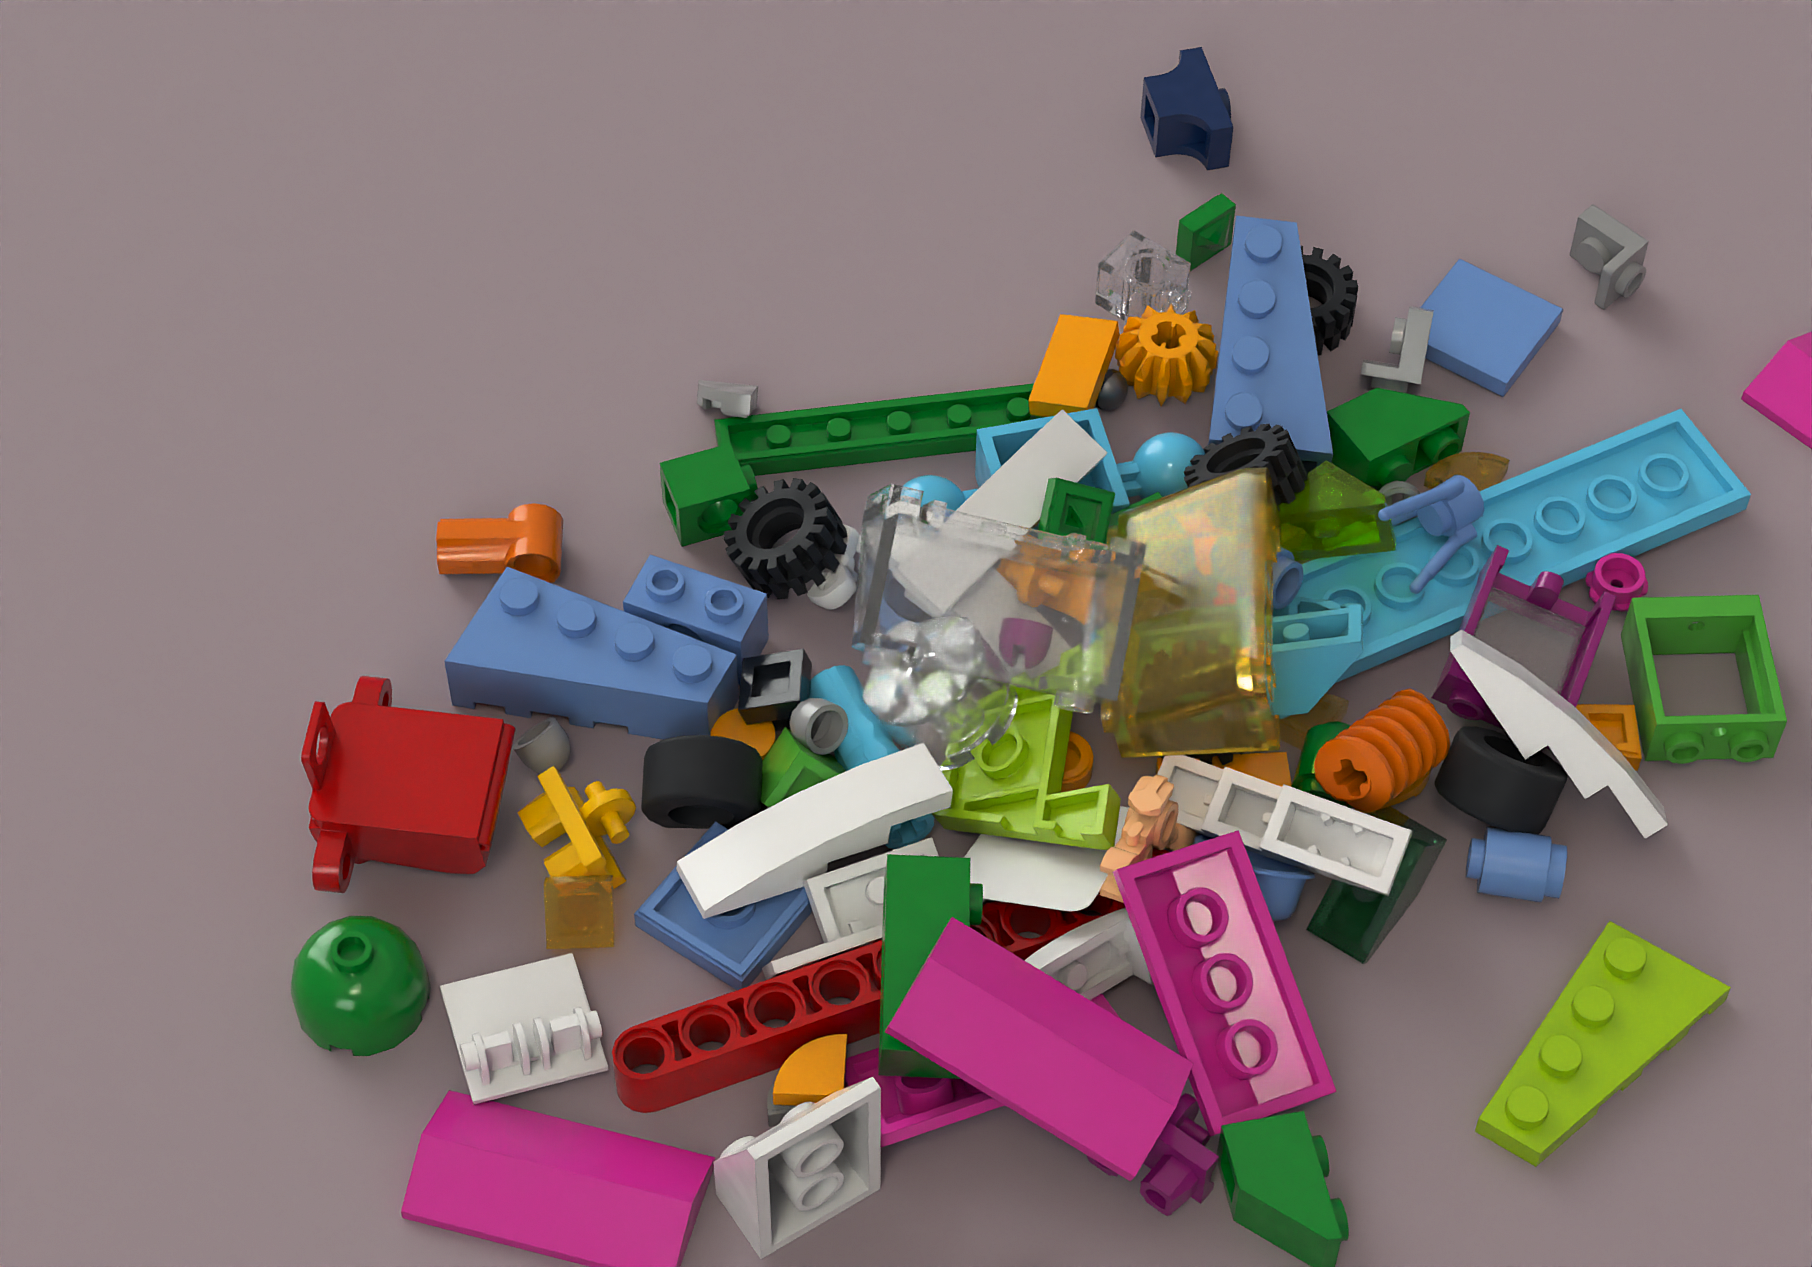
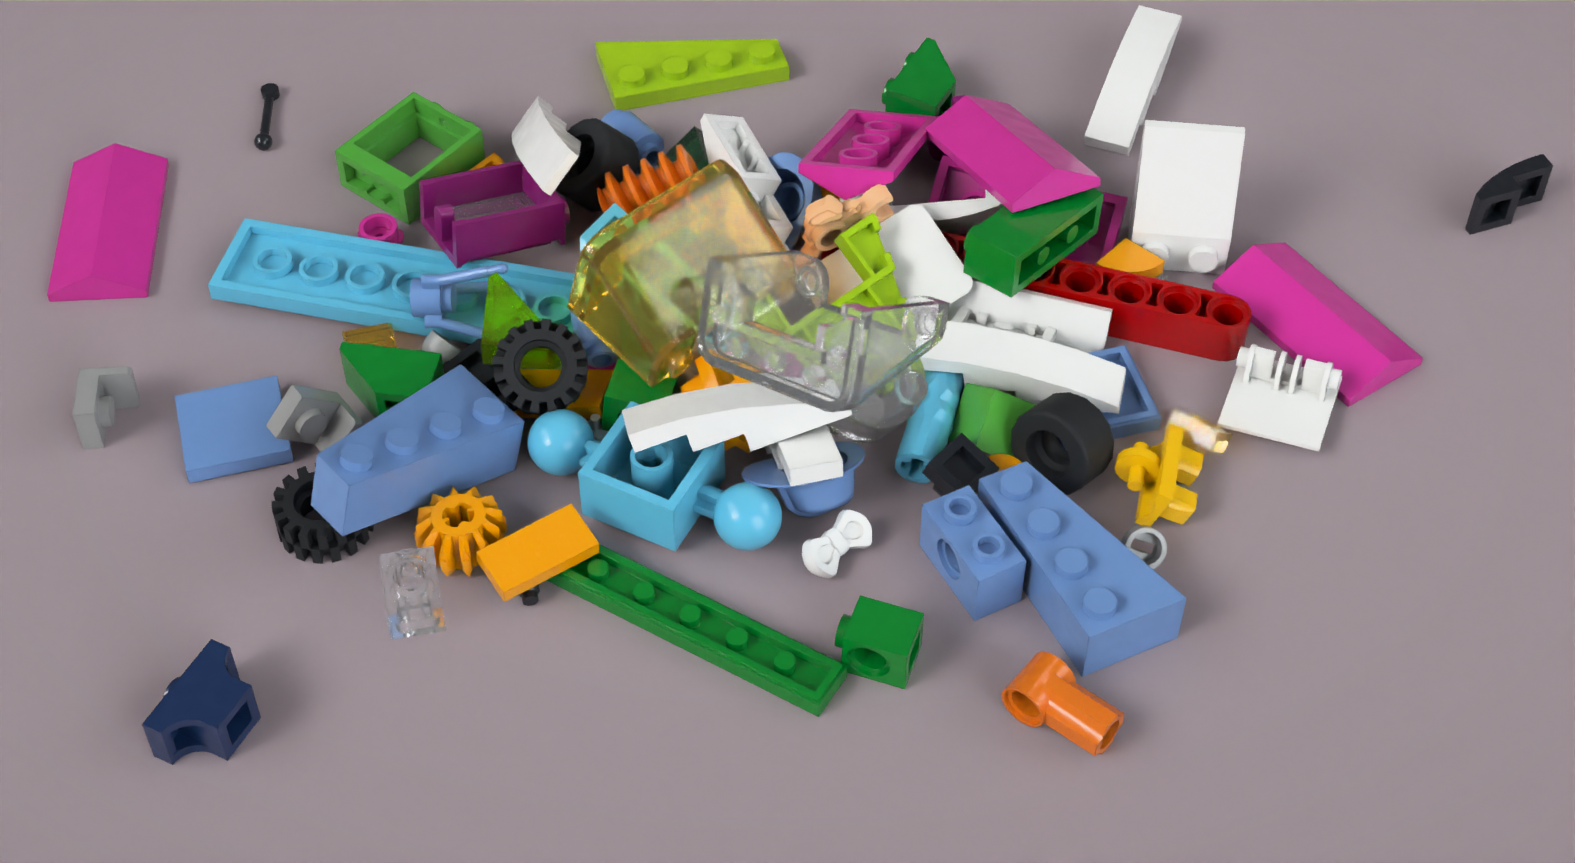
camera: 140 degrees left, 5 degrees down
green cylinder [291,916,431,1056] -> none
red piece [301,676,516,893] -> none
light grey tile [697,380,758,418] -> none
black tyre [724,478,848,599] -> none
light grey hinge [790,698,848,755] -> none
green tile [1035,477,1115,557] -> none
green tile [1175,193,1236,272] -> none

